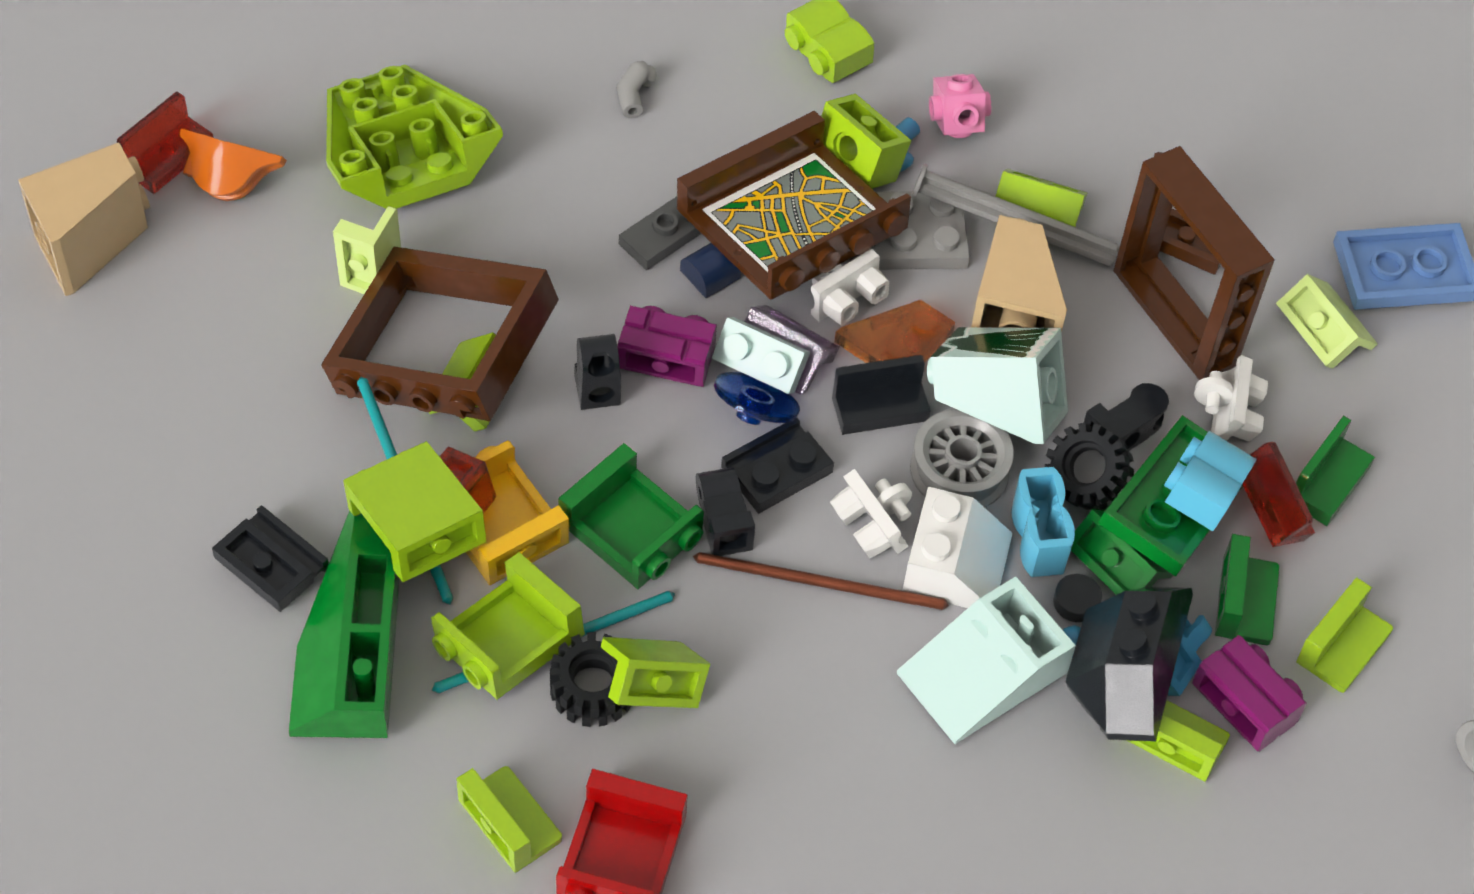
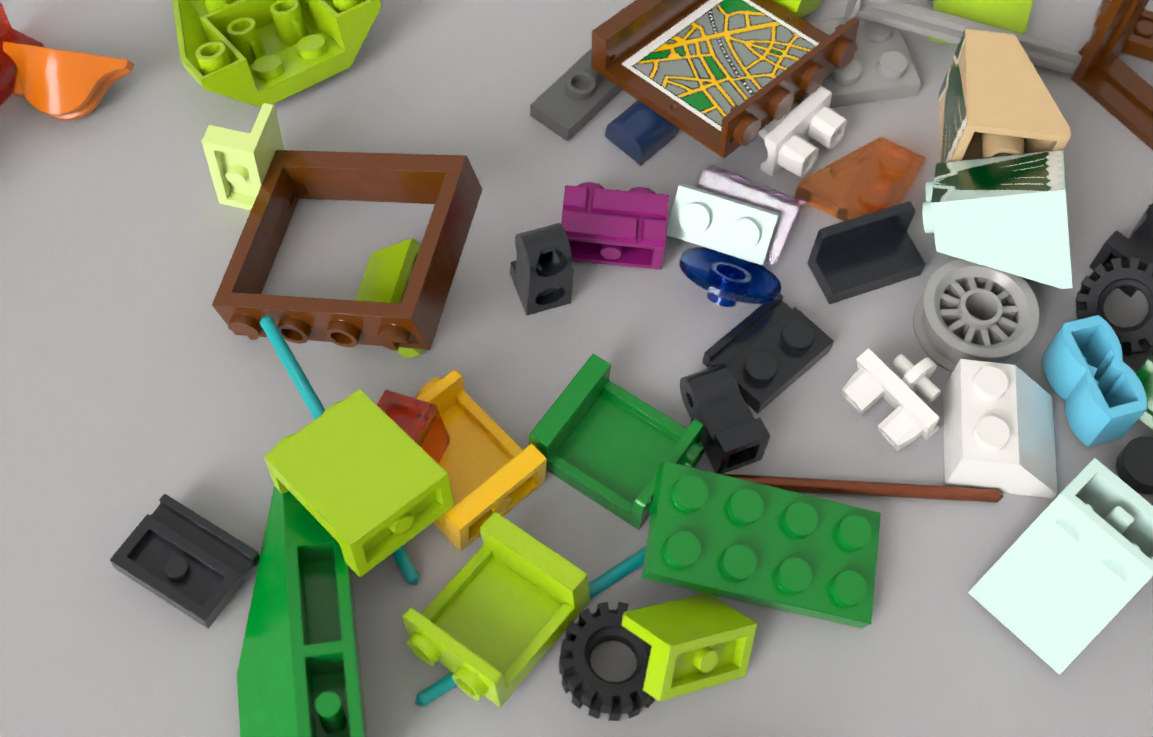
camera: 10 degrees left, 5 degrees up
none -> green plate [641,461,881,628]

